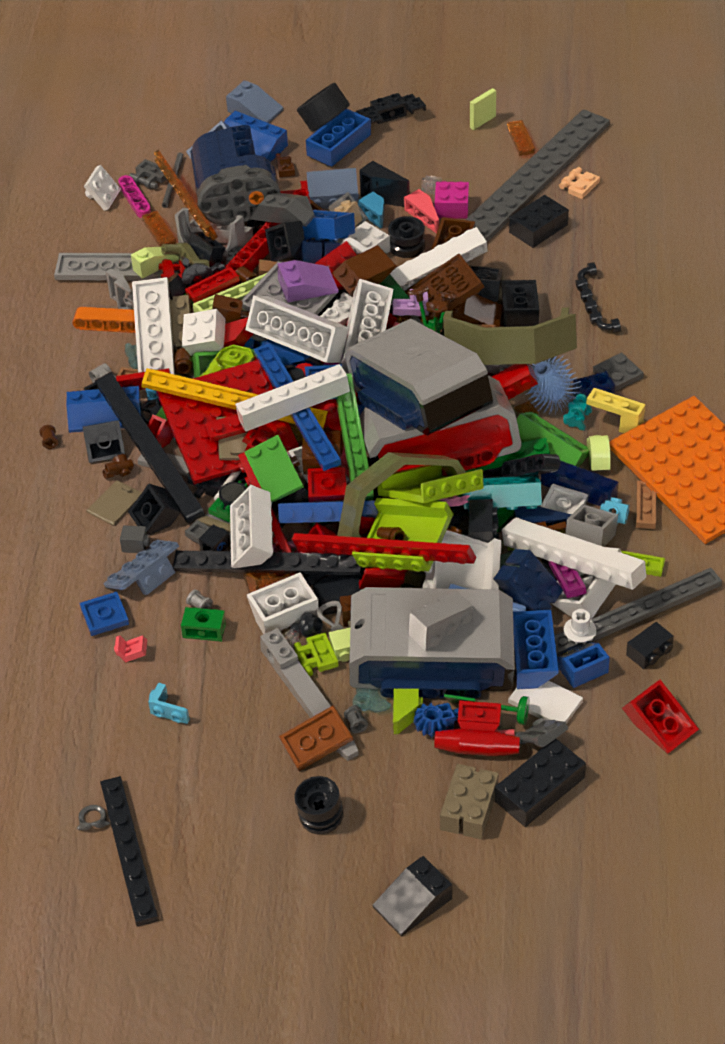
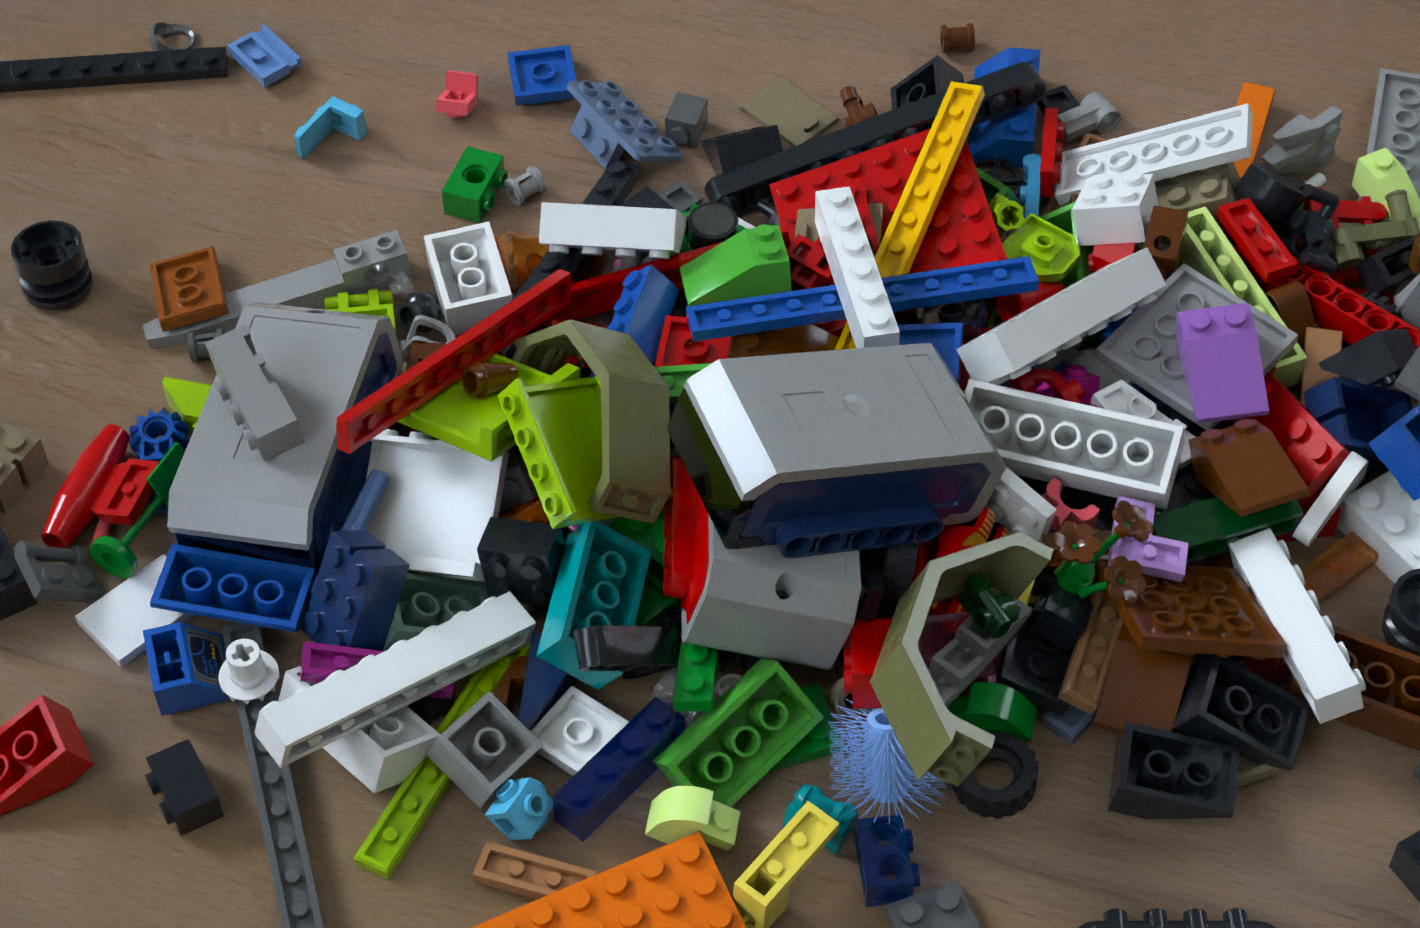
camera: 100 degrees right, 5 degrees up
none -> medium blue plate [227,24,302,88]

